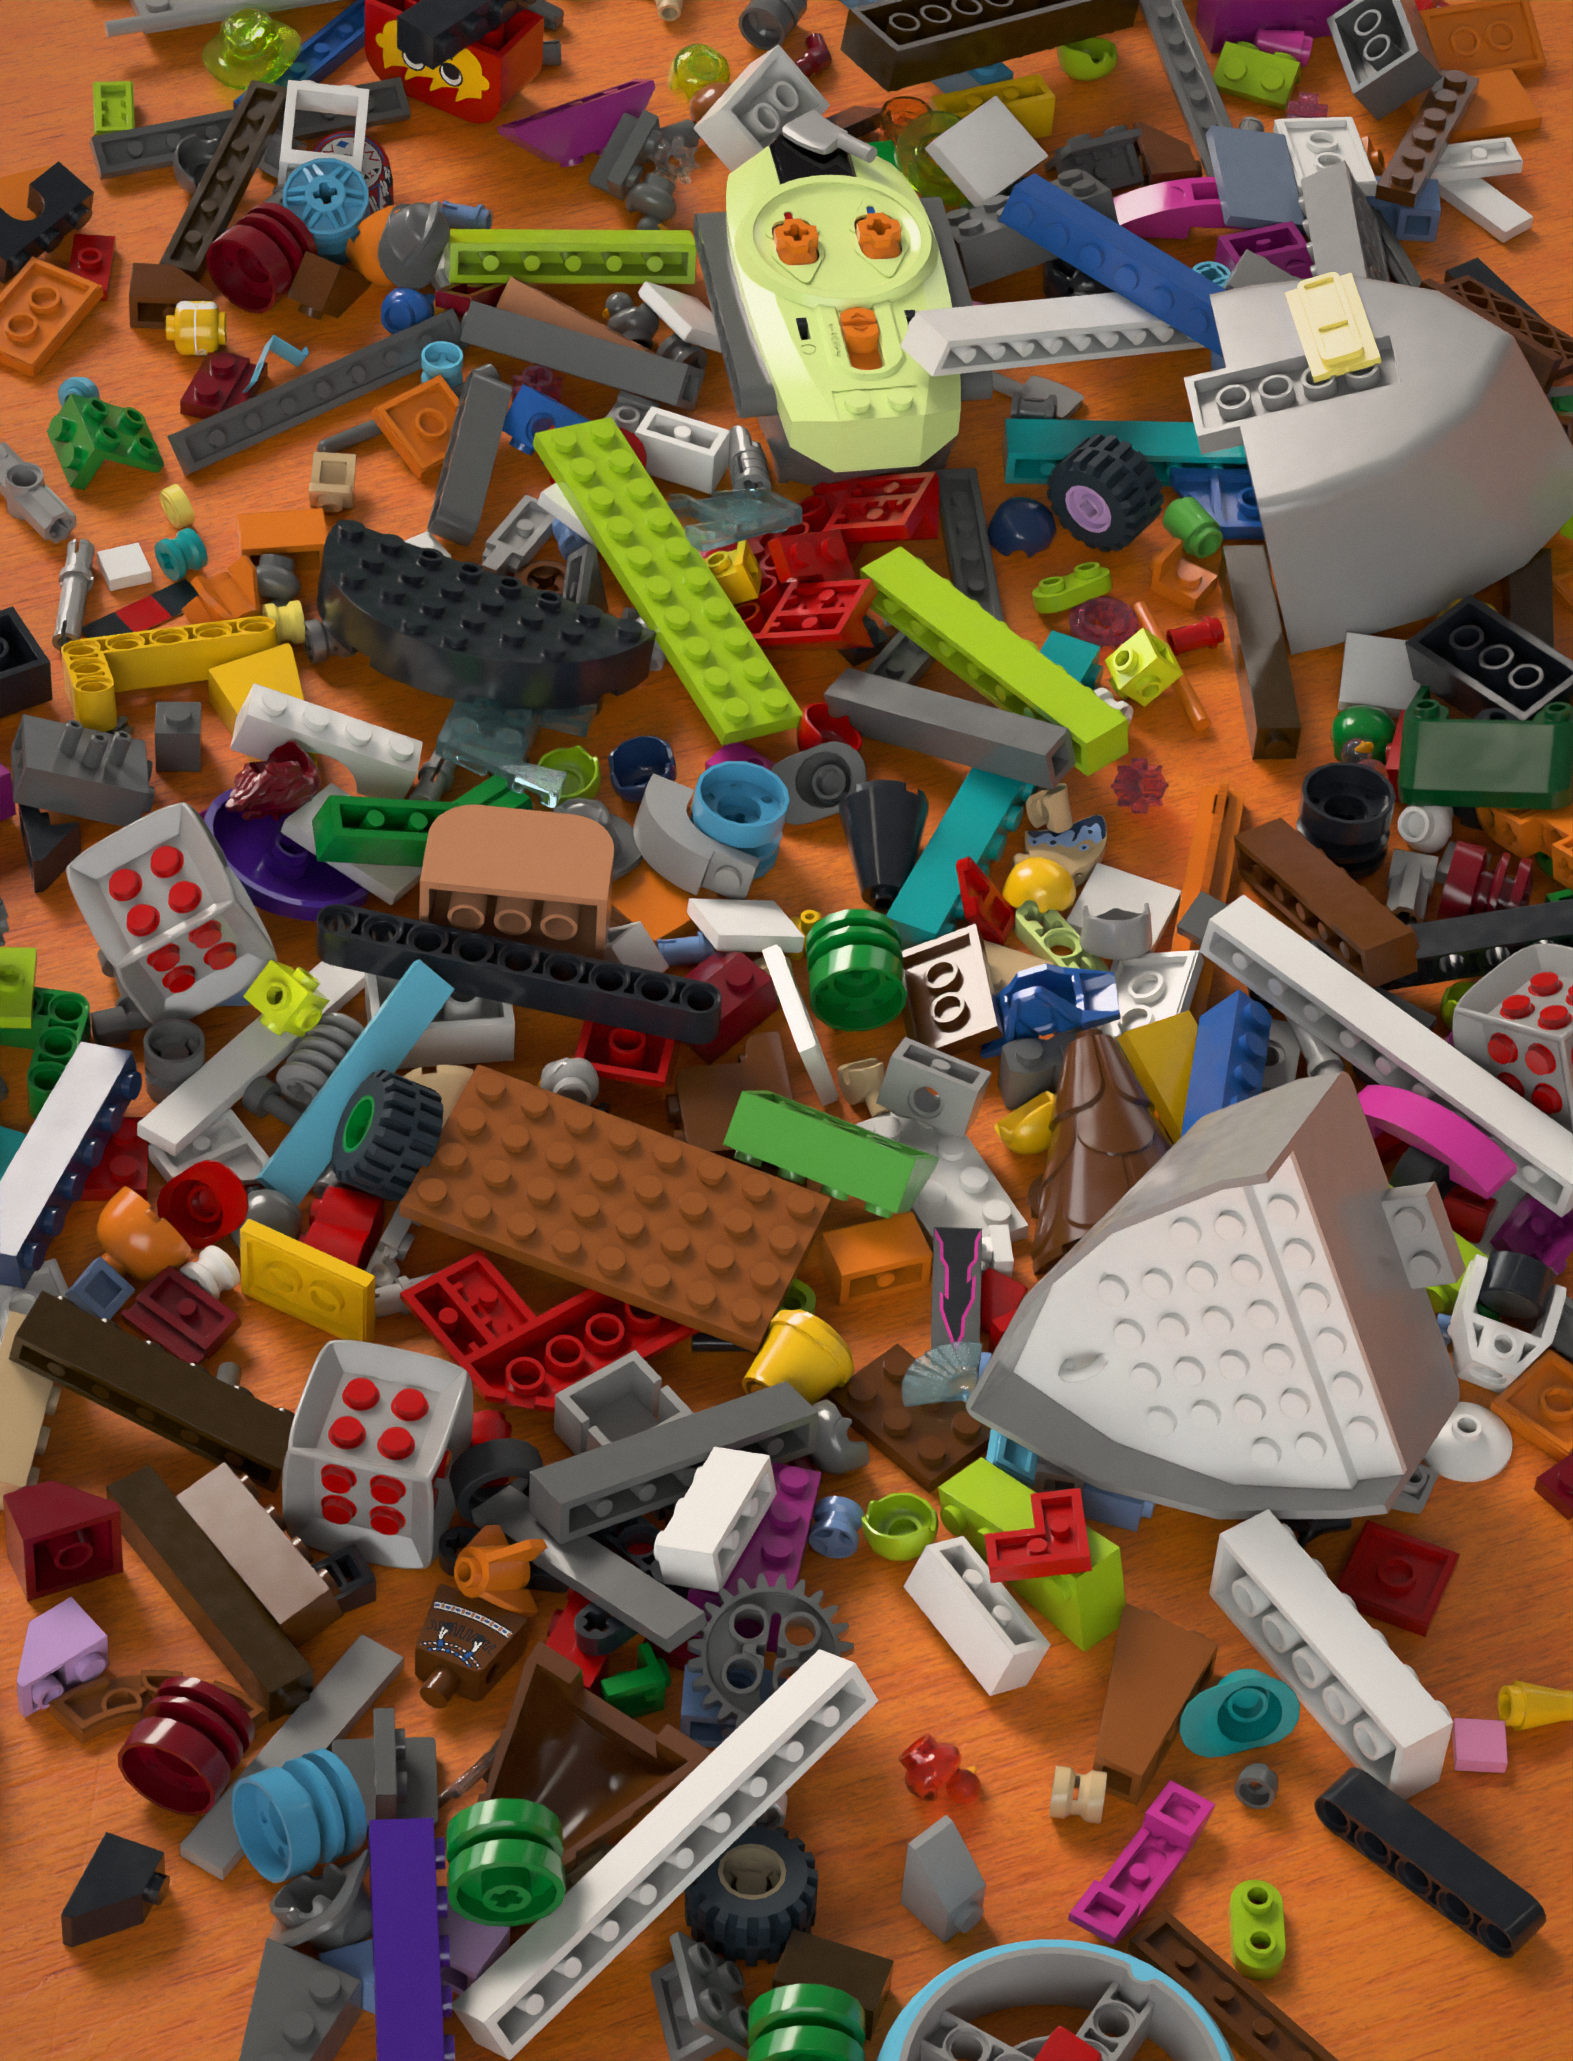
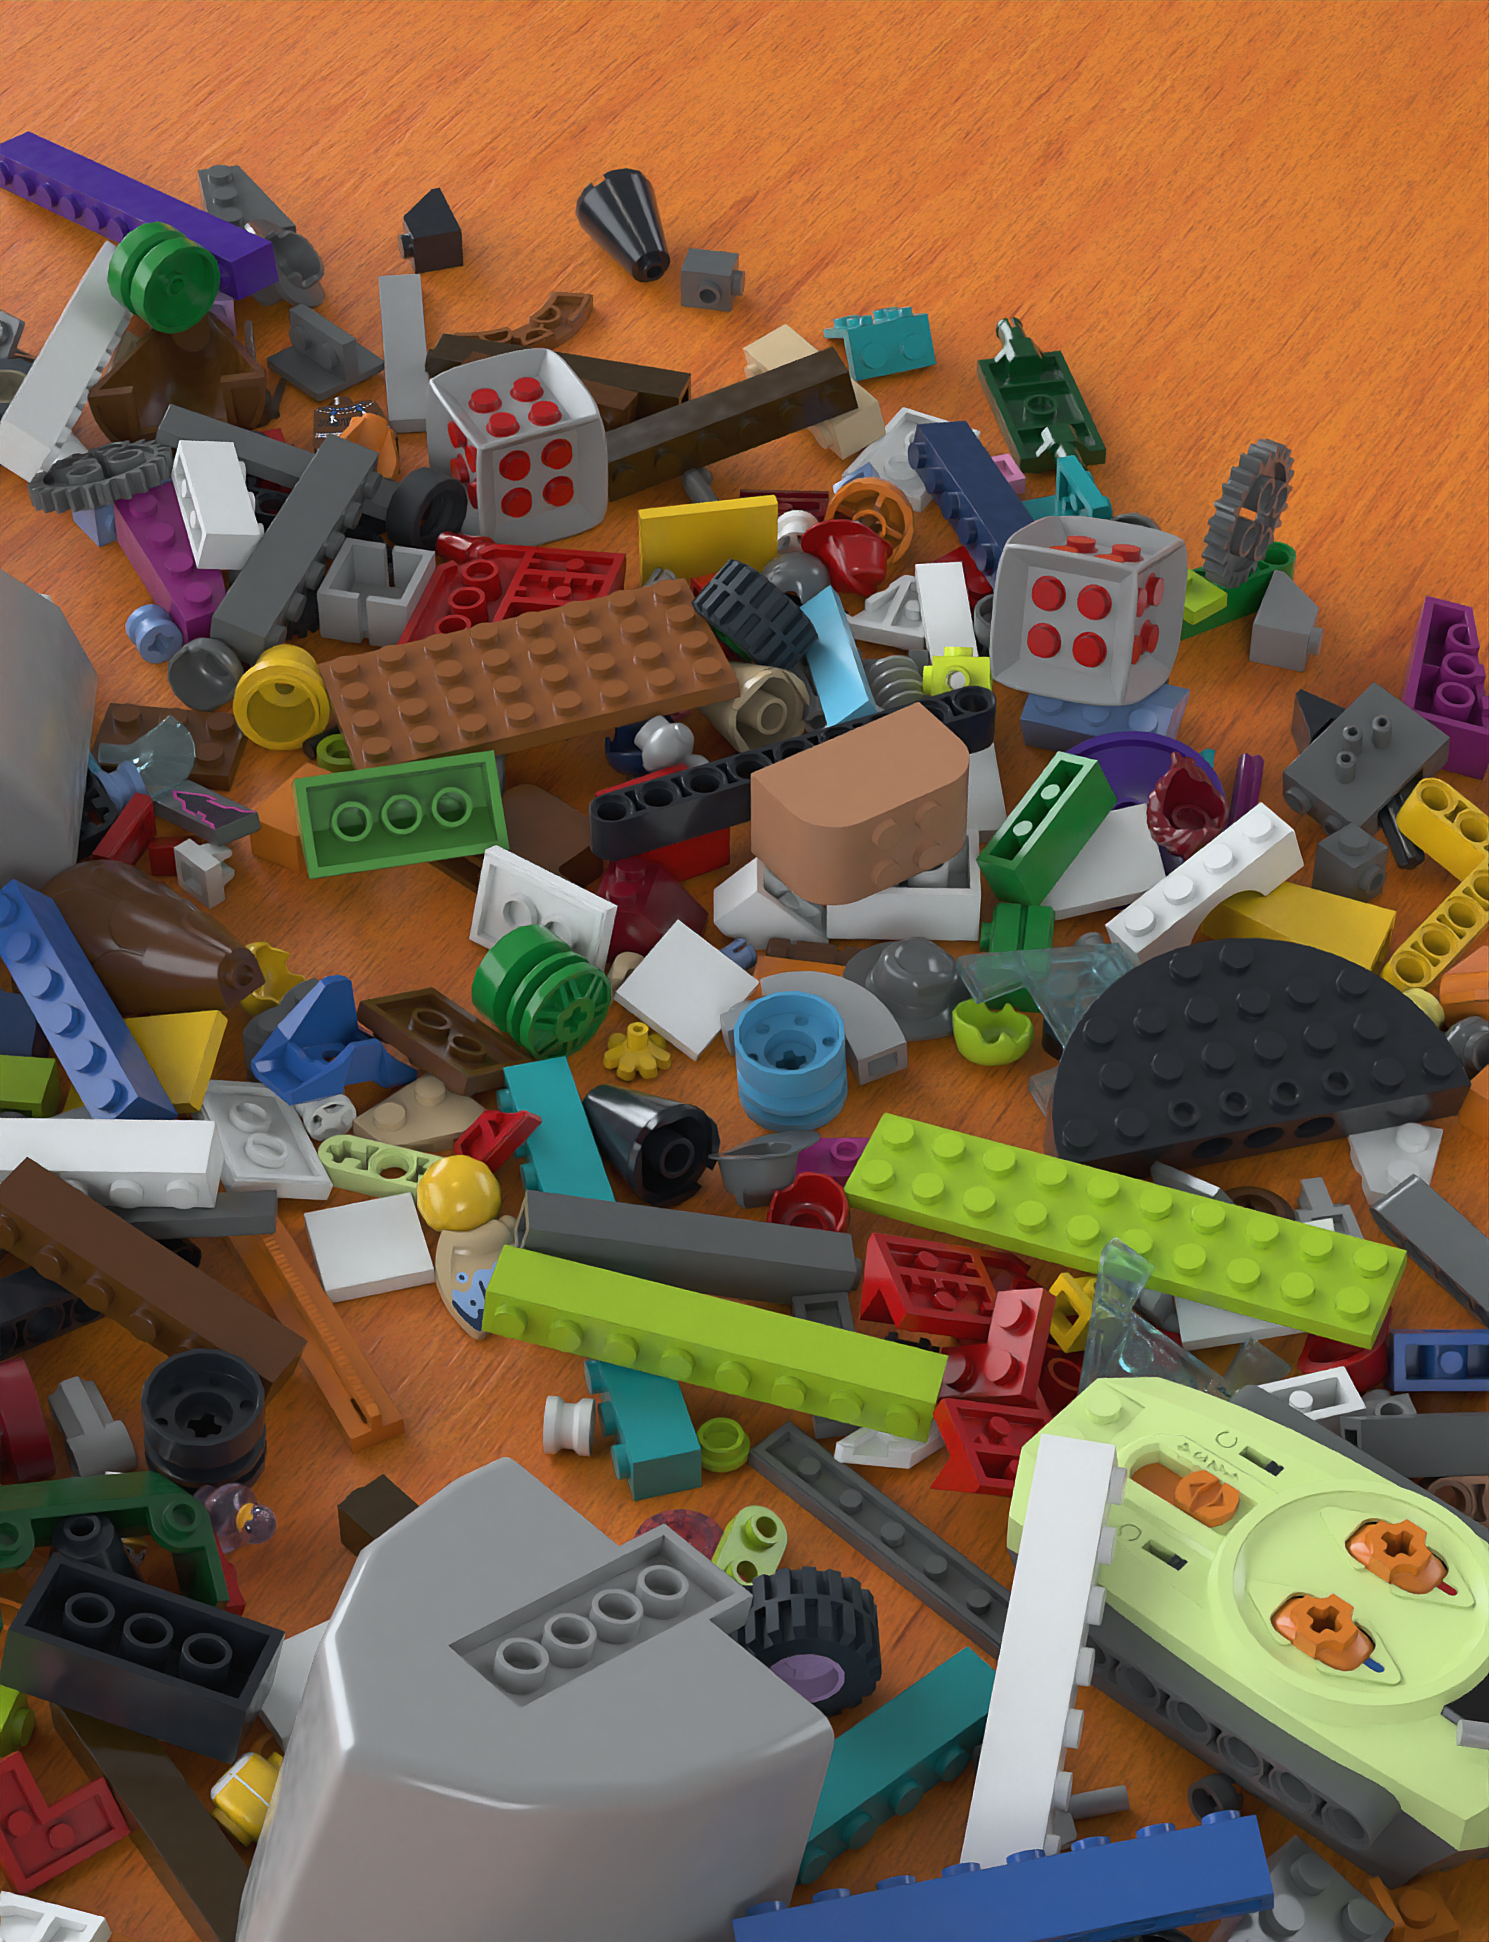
camera: 145 degrees right, 5 degrees down
dark red slope [3,1480,124,1602] -> none
lavender slope [16,1597,109,1718] -> none
dark red wheel [117,1676,255,1816] -> none
dark azure wheel [231,1748,367,1883] -> none
dark blue hair [608,736,677,803] -> none
tan piece [837,1058,890,1118] -> none
white plate [856,1095,1028,1252] -> none
lime hair [861,1492,939,1561] -> none
light grey brick [876,1037,992,1139] -> none
dark blue hair [987,497,1057,558] -> none
light grey hair [1079,903,1152,960] -> none
neon yellow brick [1104,628,1183,707] -> none
clear pink gear [1111,758,1169,814] -> none
light yellow piece [1285,272,1382,383] -> none
green hair [1330,704,1396,768] -> none

